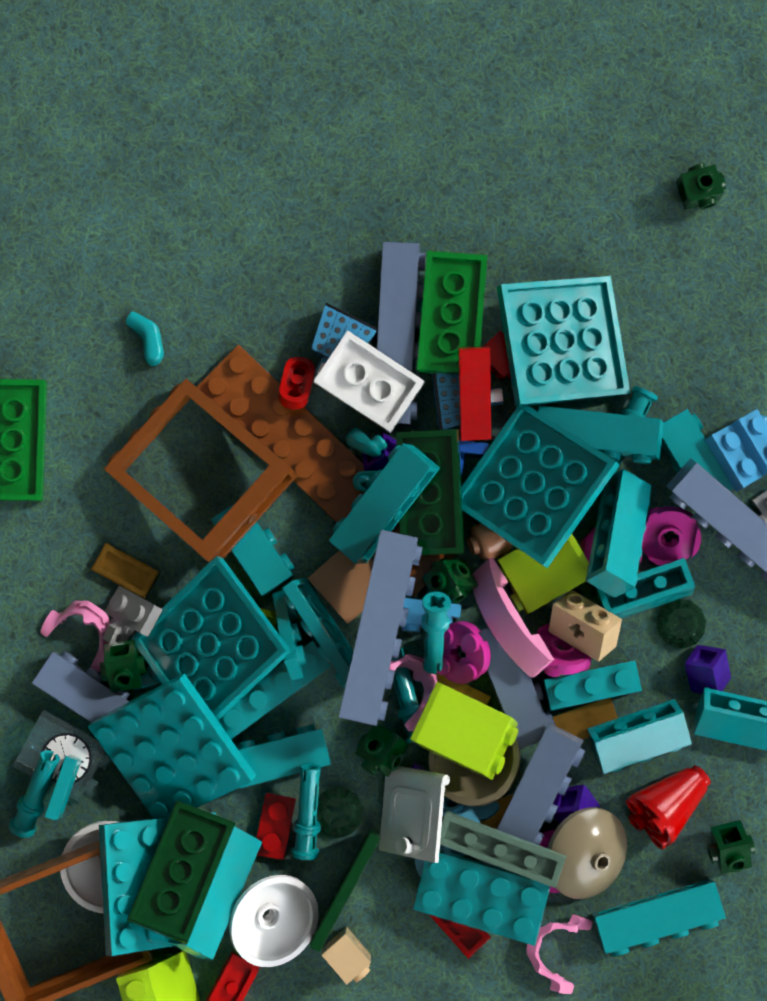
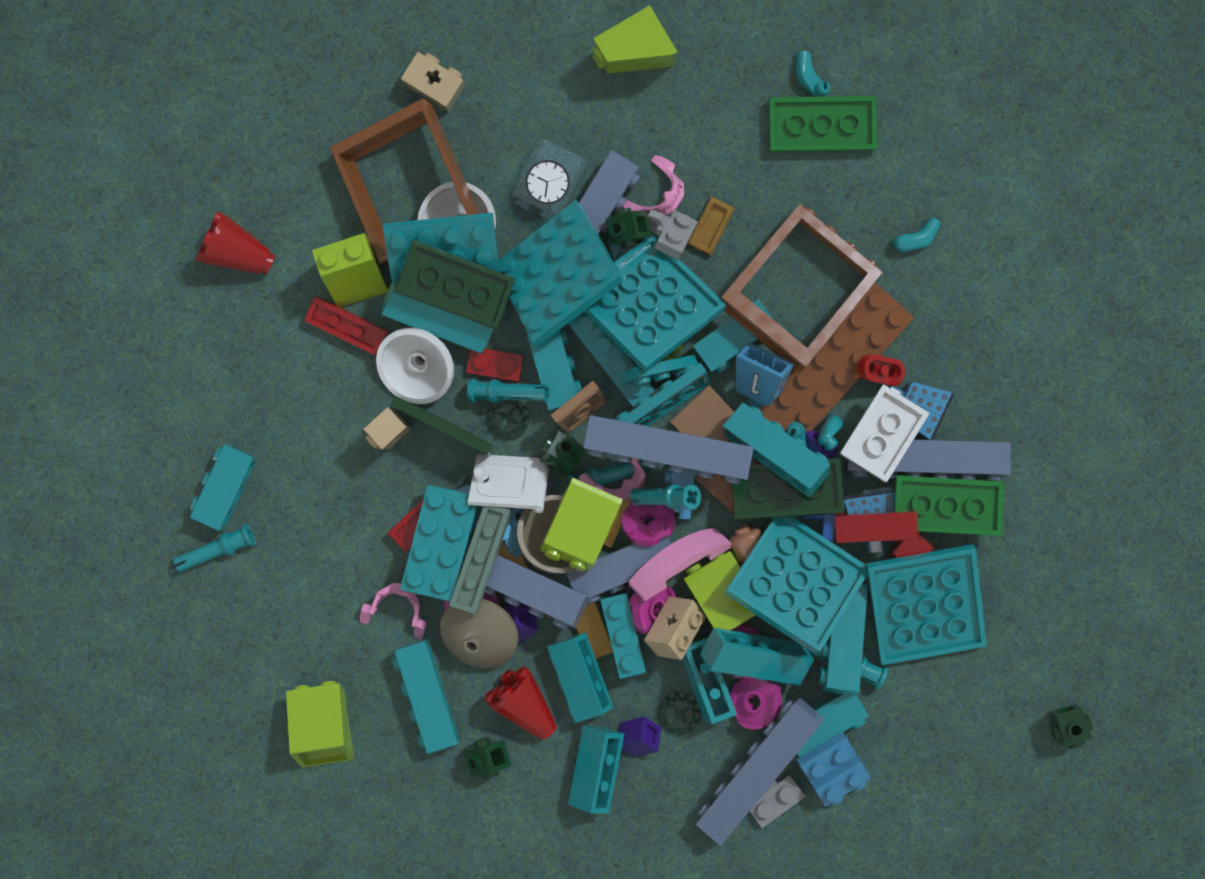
camera: 90 degrees right, 5 degrees up
teal pin [8,750,60,838] -> none
teal tile [45,755,82,820] -> none
dark green brick [422,558,478,604] -> none
none -> medium nougat tile [551,381,607,434]
none -> dark azure torso [736,342,794,409]

